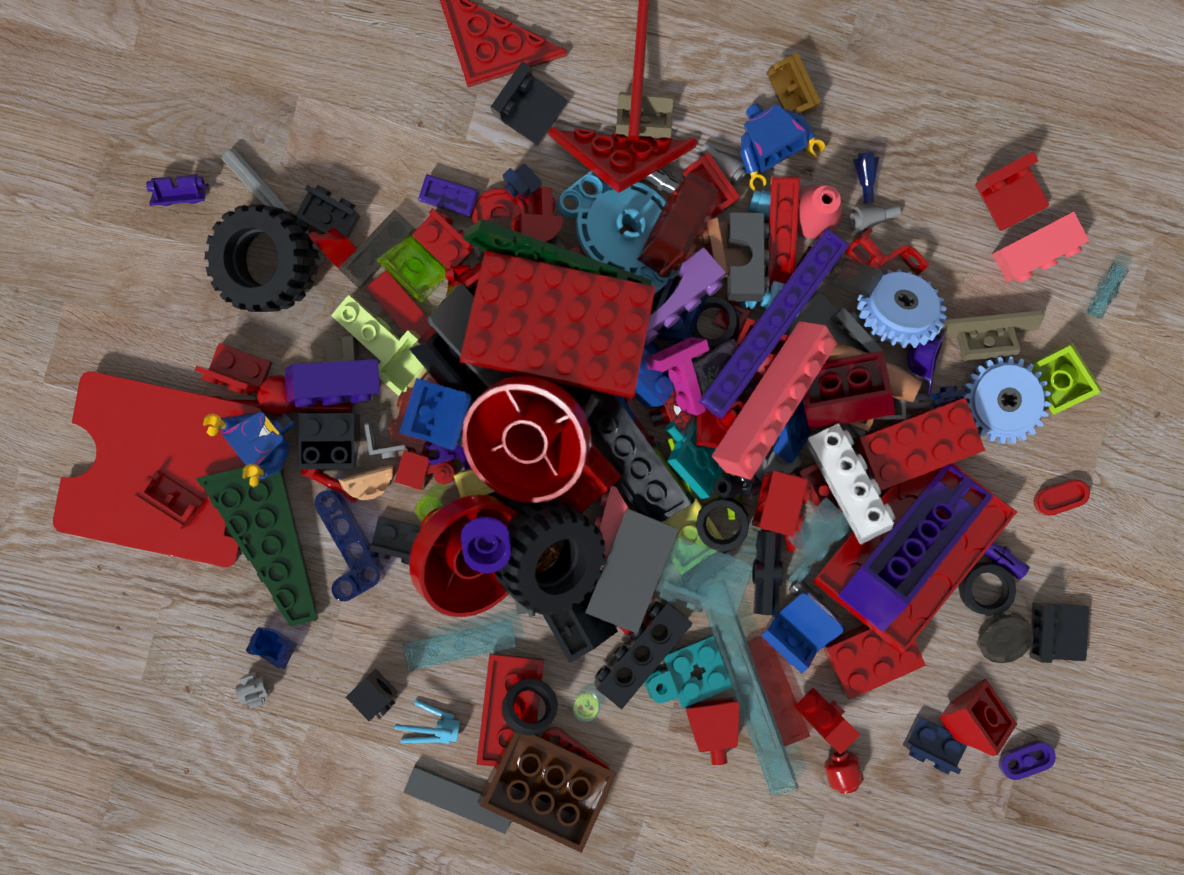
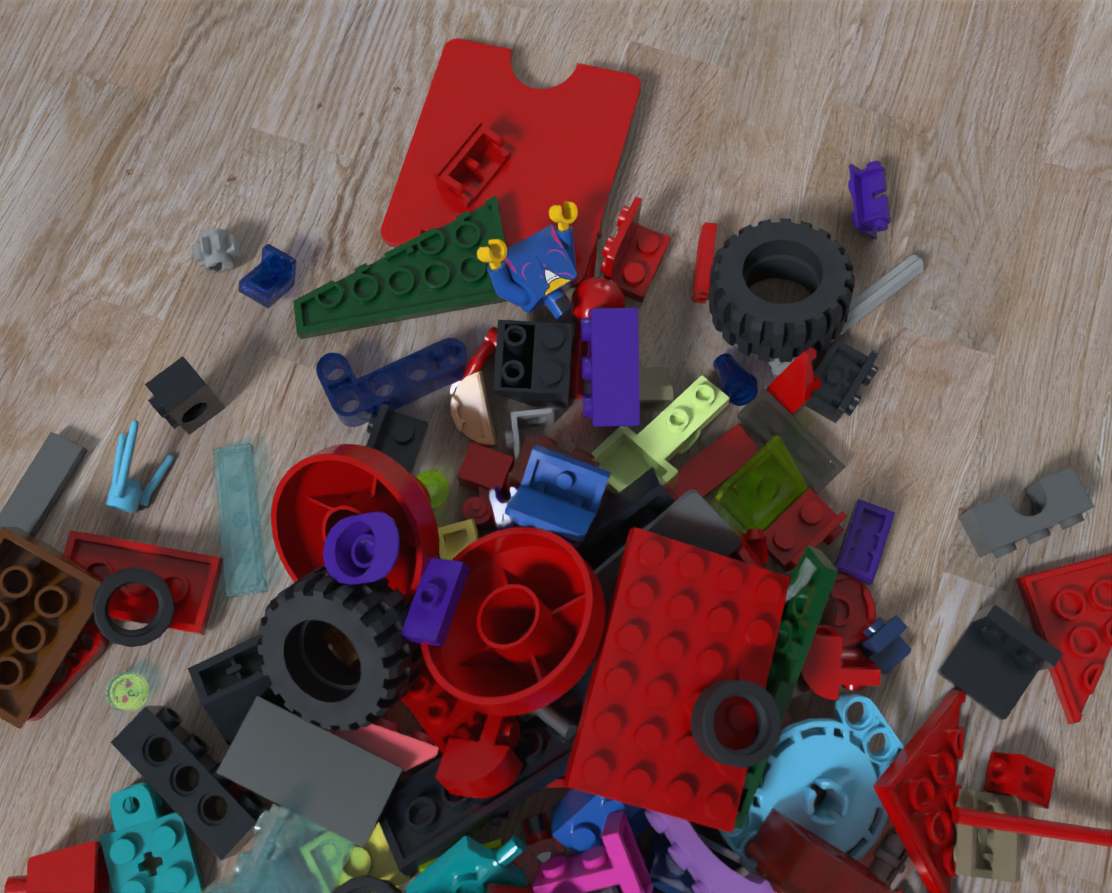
camera: 90 degrees right, 15 degrees down
none -> dark purple plate [401,558,470,647]
none -> red brick [436,714,523,799]
none -> black tyre [690,680,782,768]
none -> red tile [691,222,717,304]
none -> clear blue cone [713,353,758,406]
none -> dark grey arch [958,466,1095,559]
none -> red bracket [984,751,1056,809]

